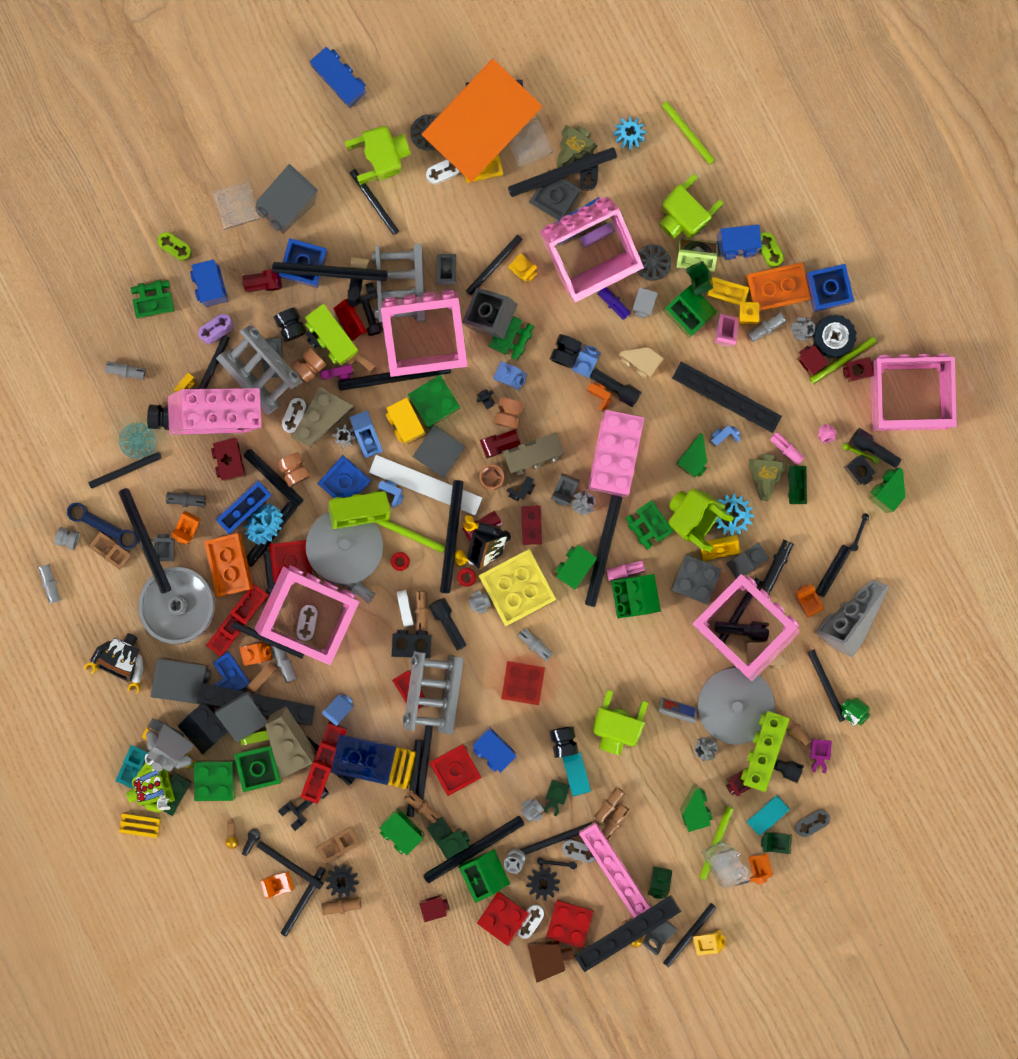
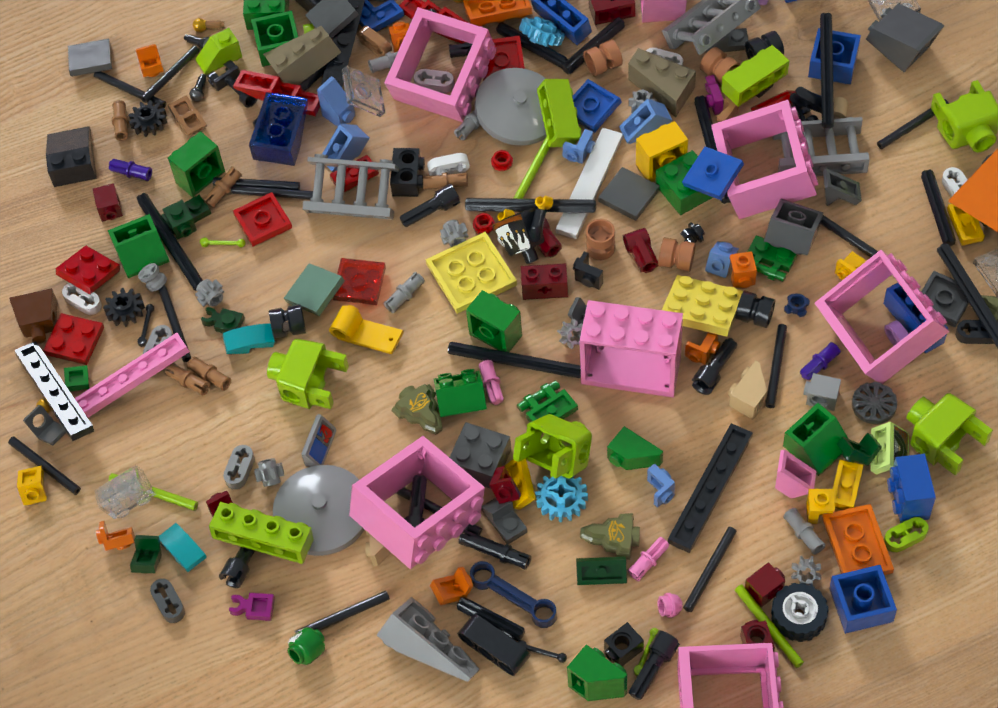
camera: 100 degrees right, 30 degrees down
dark red piece [242,269,282,293] -> none
yellow tile [388,747,416,789] -> none
blue brick [473,726,517,773] -> none
dark tan wedge [503,432,565,476] -> none
medium blue bracket [572,345,601,378] -> none
dark green bracket [648,867,672,899] -> none
green slope [680,784,713,832] -> none
medium nougat pin [782,712,811,748] -> none
none -> black slope [46,126,97,187]
none -> green plate [64,365,90,392]
none -> tile [68,38,112,77]
none -> dark purple axle [109,159,152,181]
none -> piece [189,74,206,102]
none -> lime slope [196,28,242,75]
none -> lime hinge [200,237,246,247]
none -> light grey beam [223,445,255,489]
none -> sand green tile [284,263,345,316]
none -> medium blue slope [322,124,369,172]
none -> yellow door [329,305,404,354]
none -> clear plate [342,66,386,117]
none -> olive rock [392,384,443,435]
none -> black beam [457,614,530,676]
none -> dark blue piece [470,561,557,628]
none -> dark red bracket [489,466,521,504]
none -> light yellow plate [662,275,743,337]
none -> blue plate [682,146,744,200]
none -> black piece [683,527,737,612]
none -> orange bracket [730,252,757,288]
none -> black piece [765,324,787,408]
none -> dark blue plate [784,293,810,317]
none -> black axle [921,169,956,246]

